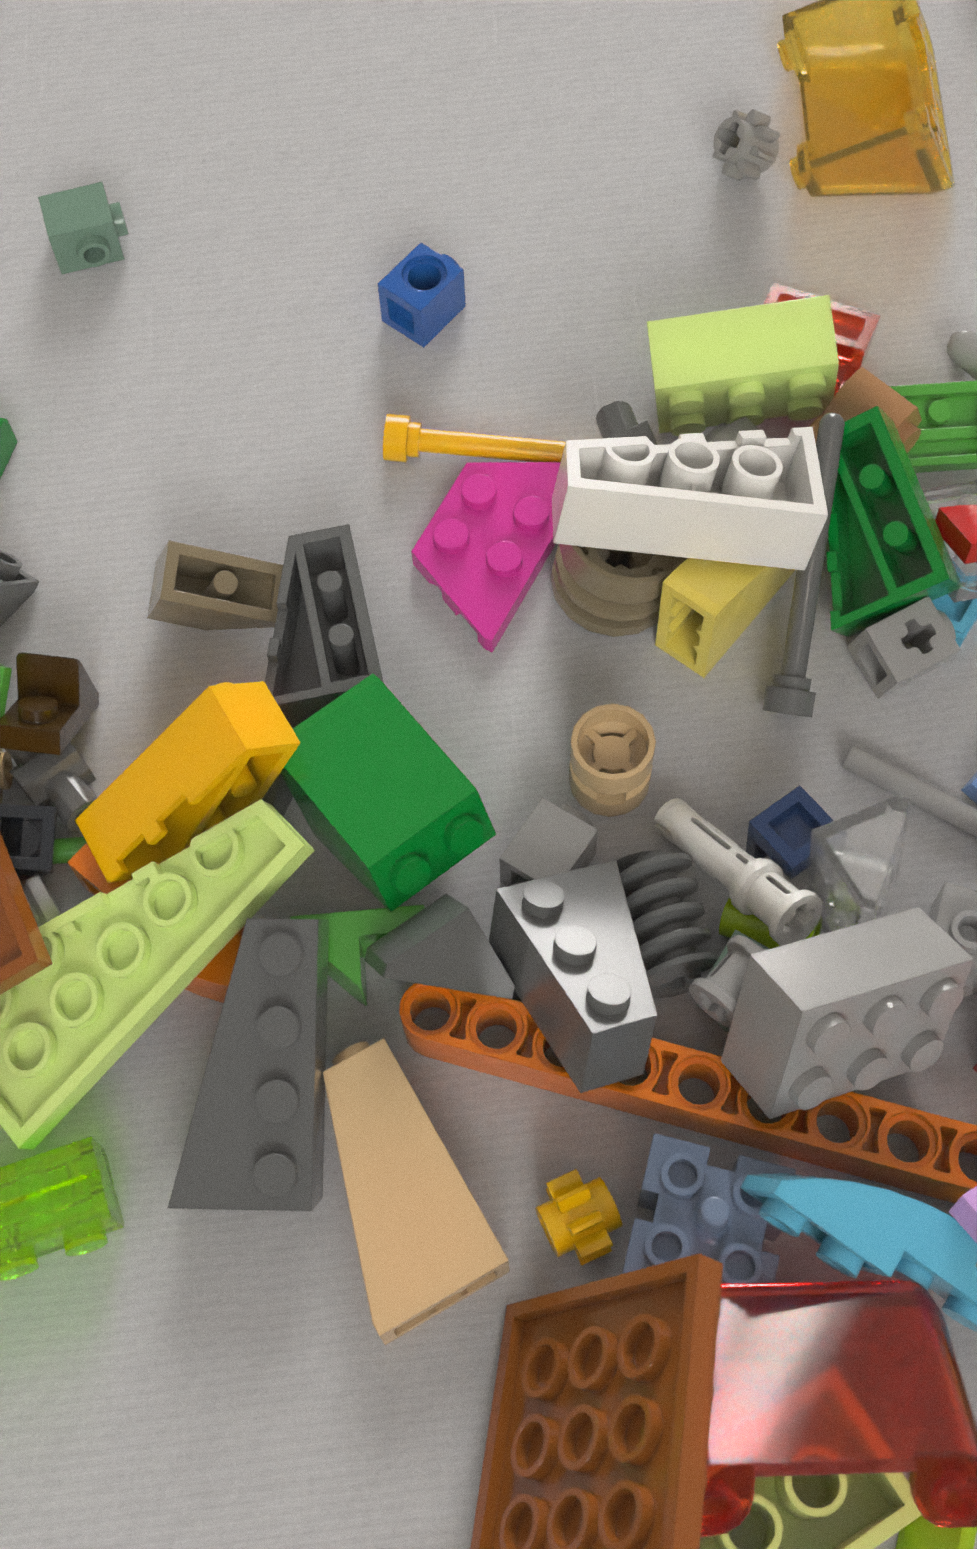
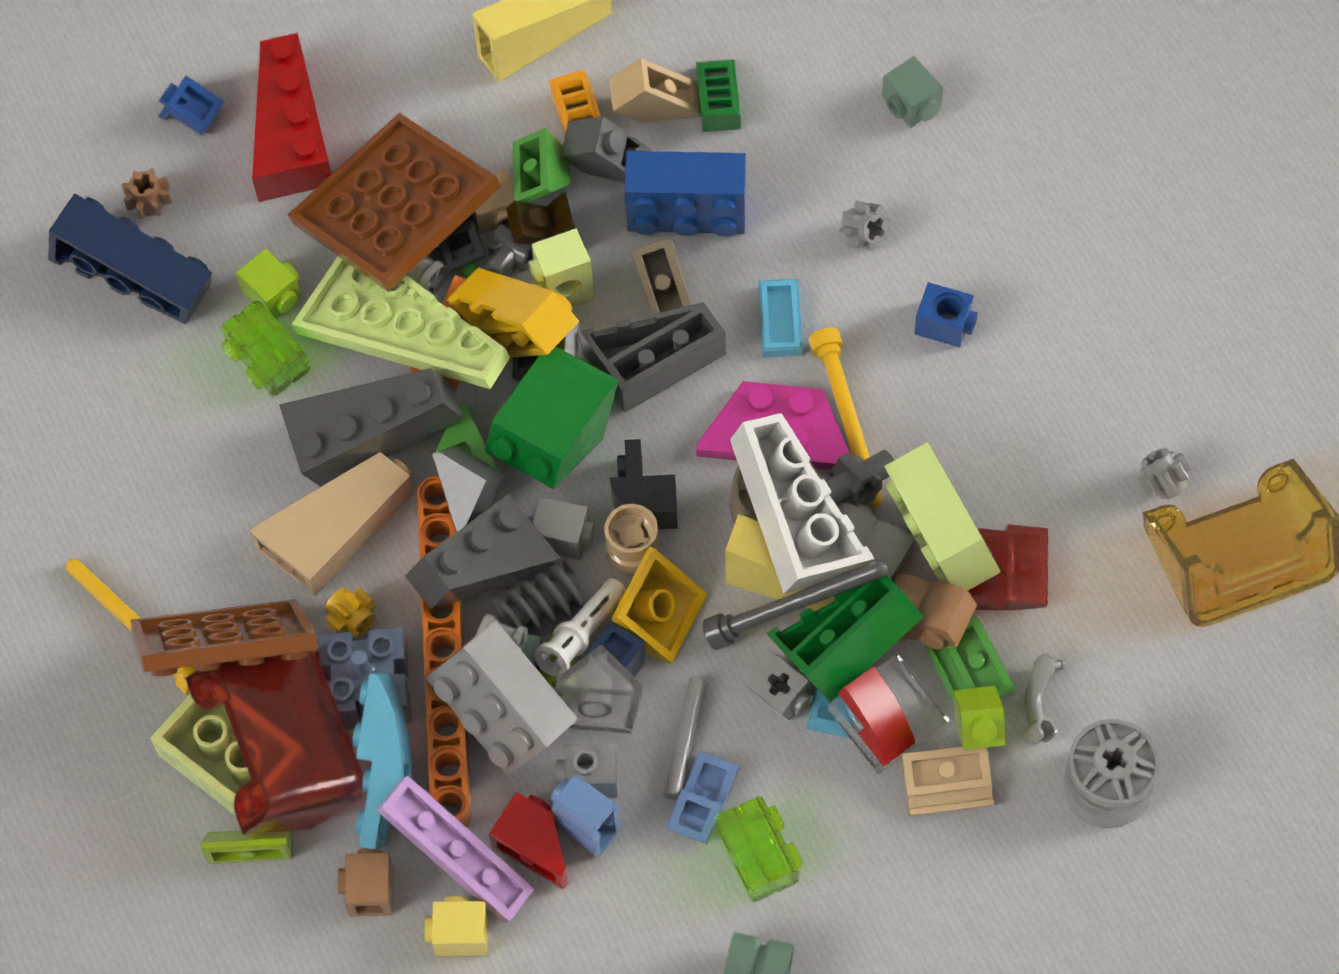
camera: 70 degrees right, 0 degrees up
none -> yellowish green brick [528,228,595,307]
none -> black brick [610,439,678,530]
none -> yellow slope [612,547,708,663]
none -> blue brick [625,151,746,236]
none -> medium azure tile [759,279,803,357]
none -> light grey gear [839,200,890,251]

